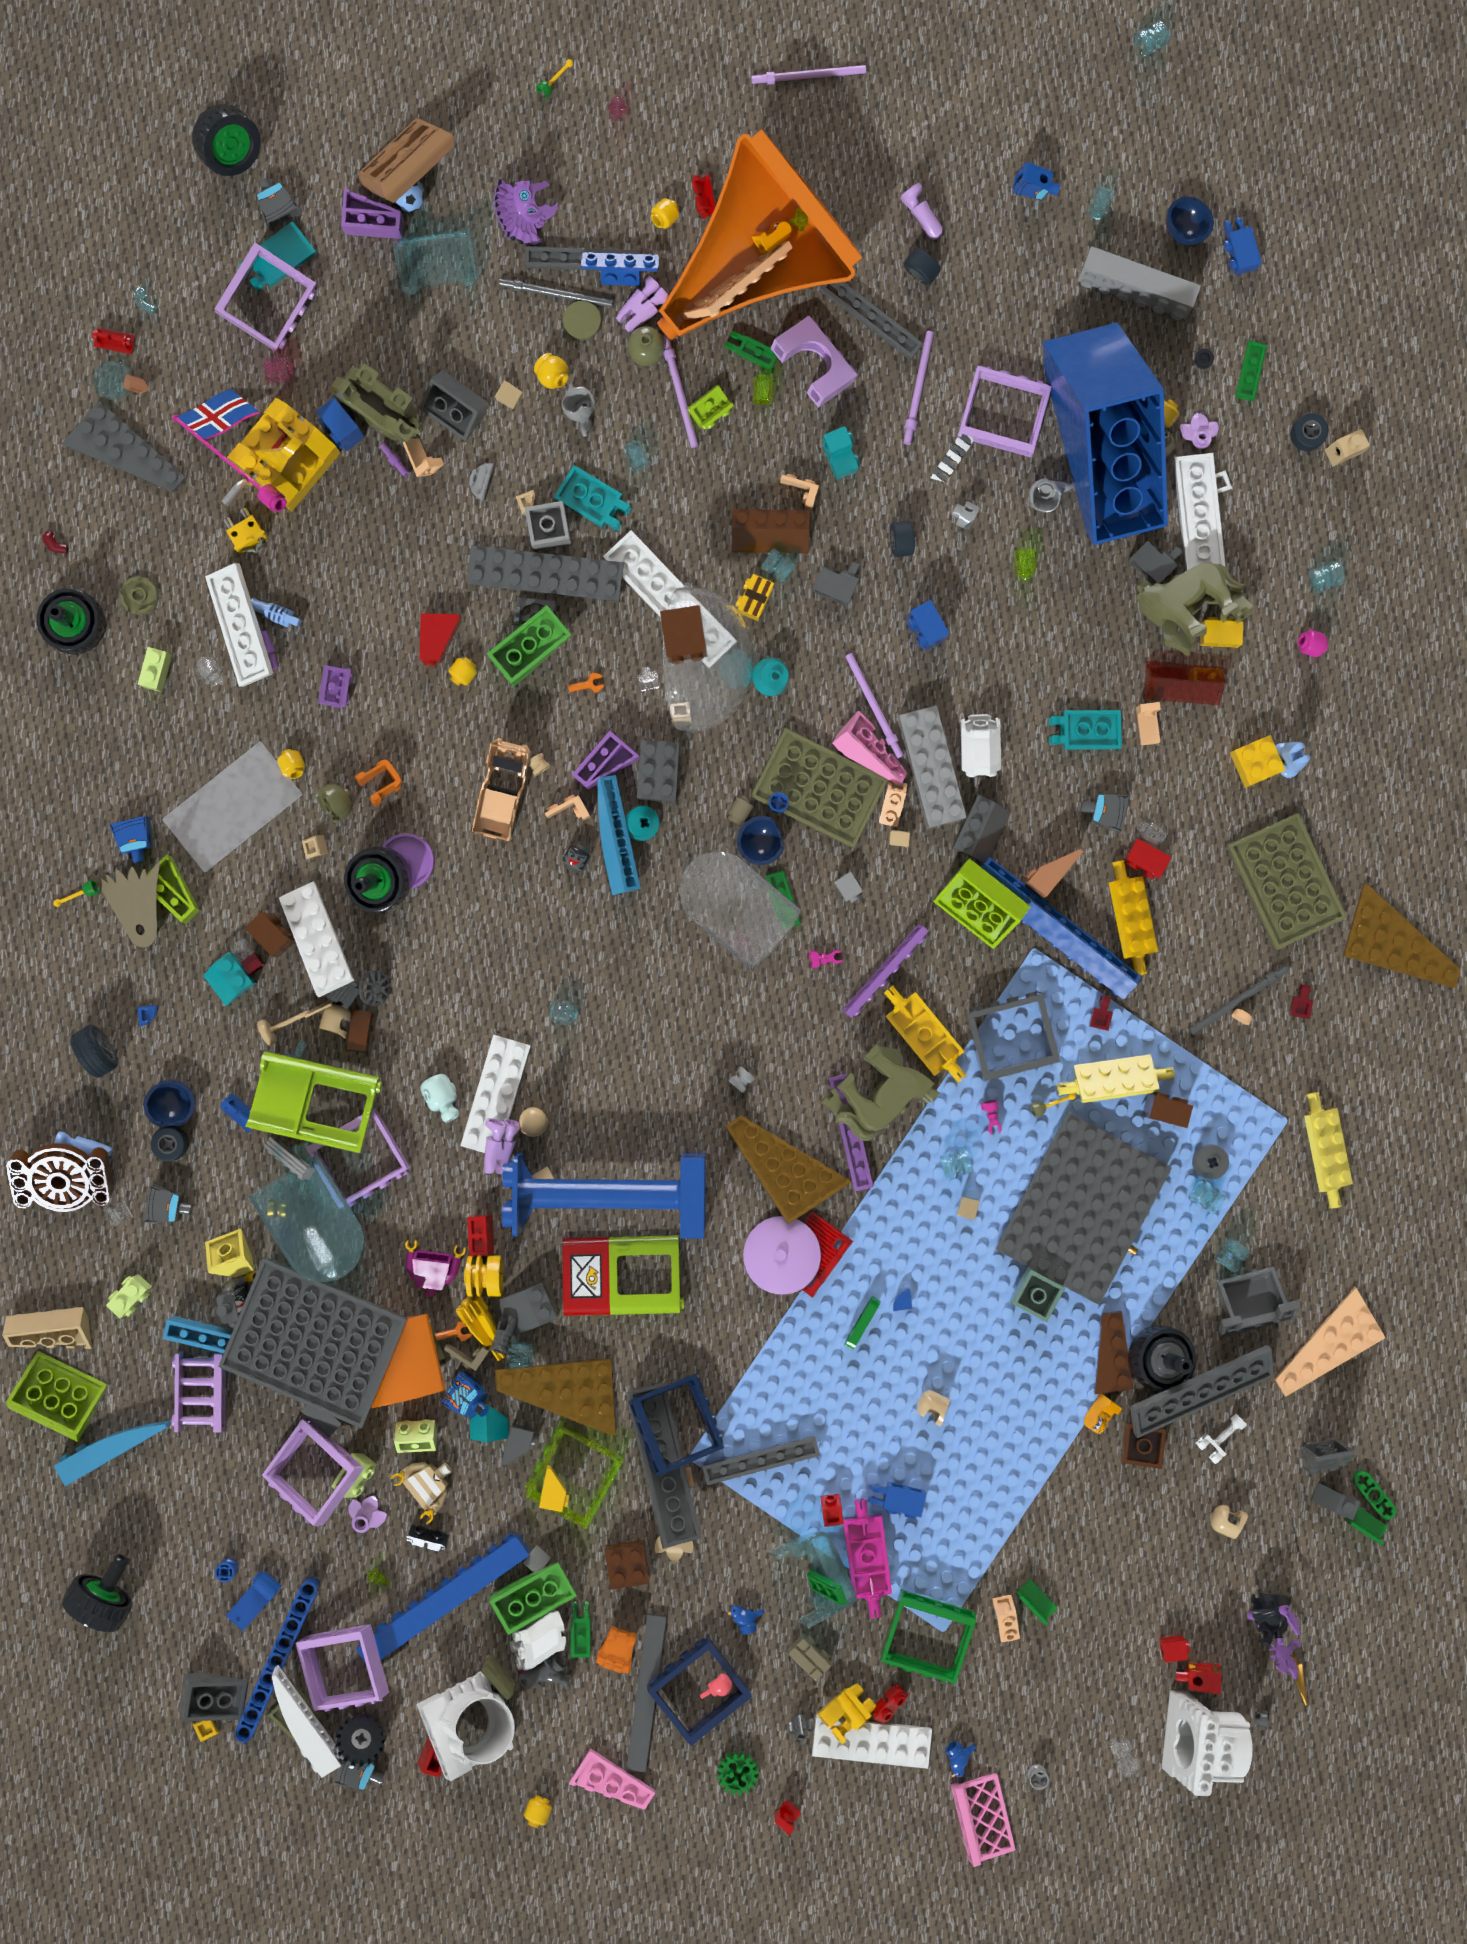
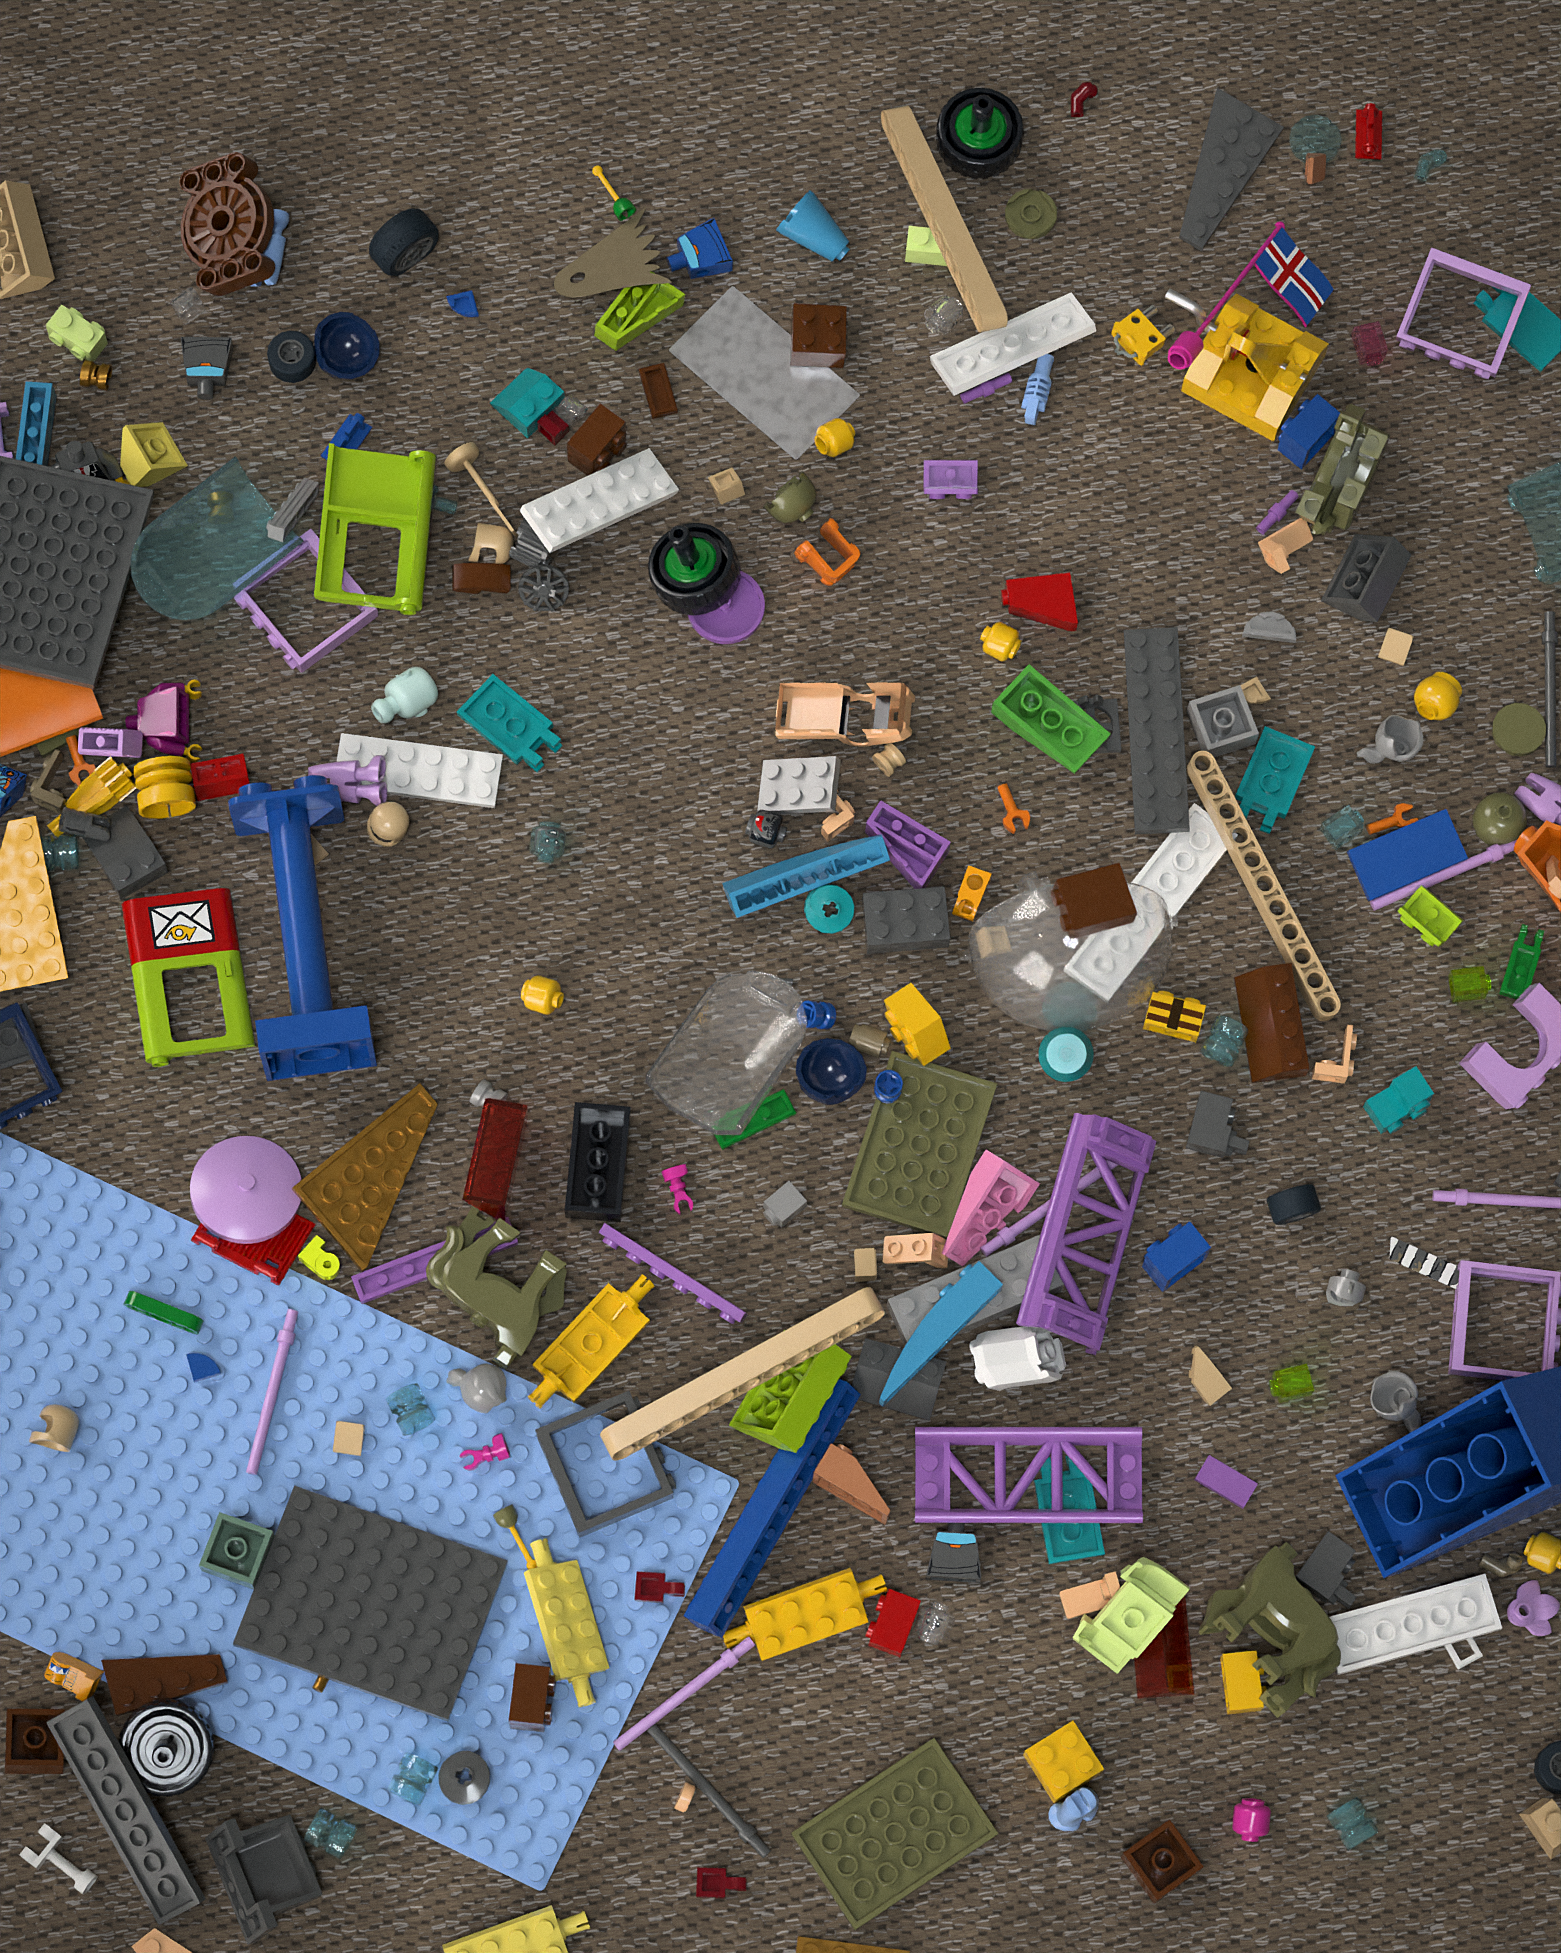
camera: 80 degrees right, 15 degrees down
none -> lavender brick [78,727,143,758]
none -> pearl gold wheel [80,360,112,391]
none -> lavender bar [246,1309,298,1475]
none -> neon yellow leg [298,1235,340,1280]
none -> light grey hair [446,1364,507,1414]
none -> teal tile [456,674,563,772]
none -> clear red slope [462,1098,528,1221]
none -> yellow head [521,975,564,1015]
none -> black brick [565,1102,631,1222]
none -> tan beam [600,1287,885,1461]
none -> lavender bar [613,1636,755,1751]
none -> reddish brown tile [638,363,678,419]
none -> plate [757,756,841,814]
none -> dark azure cone [776,190,850,262]
none -> reddish brown brick [790,303,847,368]
none -> blue wheel [797,1000,836,1030]
none -> dark azure slope [879,1261,1003,1407]
none -> tan beam [881,106,1008,333]
none -> yellow brick [884,983,951,1066]
none -> medium lavender piece [915,1427,1143,1523]
none -> light orange leg [952,865,992,922]
none -> medium lavender piece [1016,1113,1156,1355]
none -> yellowish green piece [1073,1557,1190,1674]
none -> reddish brown brick [1120,1819,1204,1904]
none -> tan beam [1187,751,1341,1021]
none -> tan slope [1189,1346,1232,1406]
none -> medium lavender tile [1195,1455,1258,1509]
none -> blue tile [1347,809,1468,901]
none -> orange bar [1366,803,1418,835]

